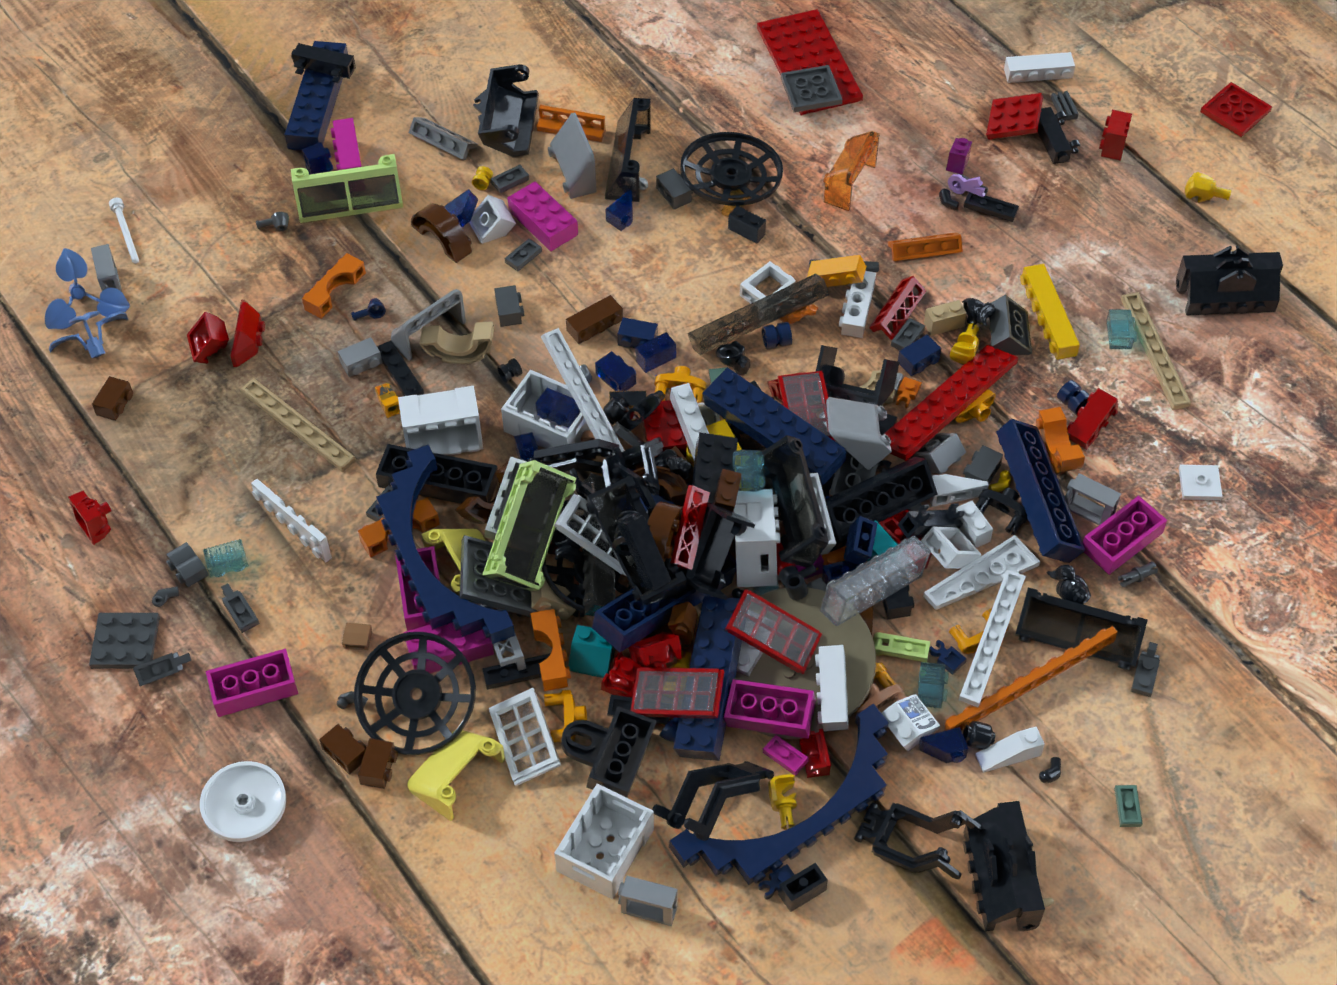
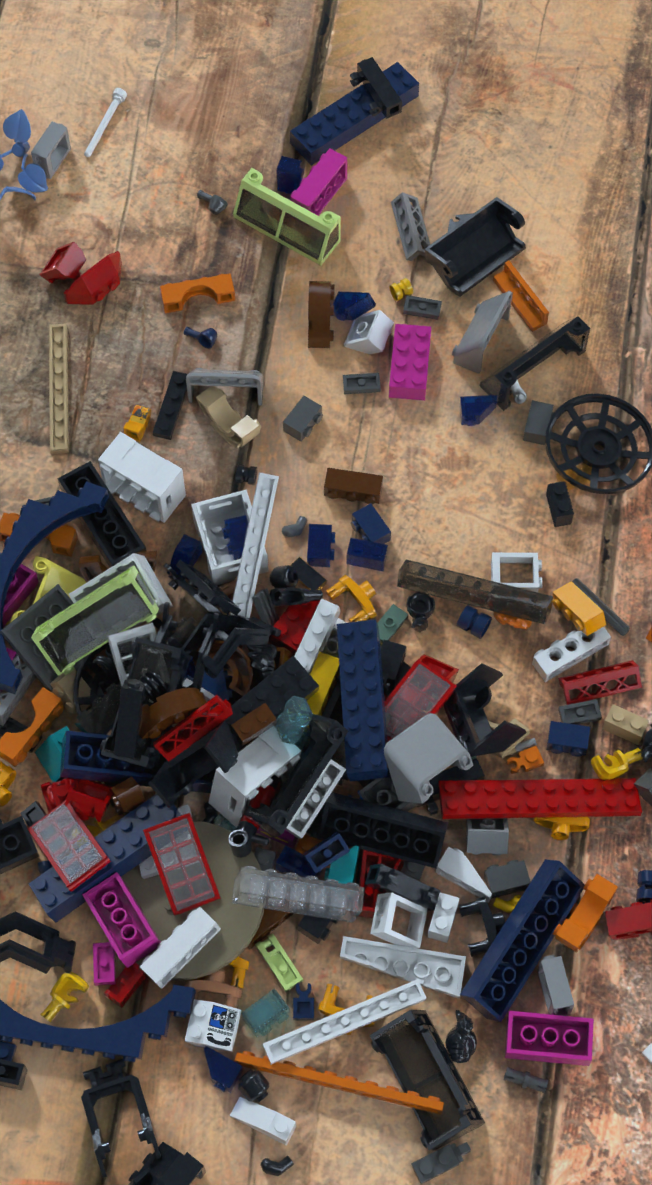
camera: 45 degrees right, 10 degrees up
light grey brick [338,337,382,377] -> none

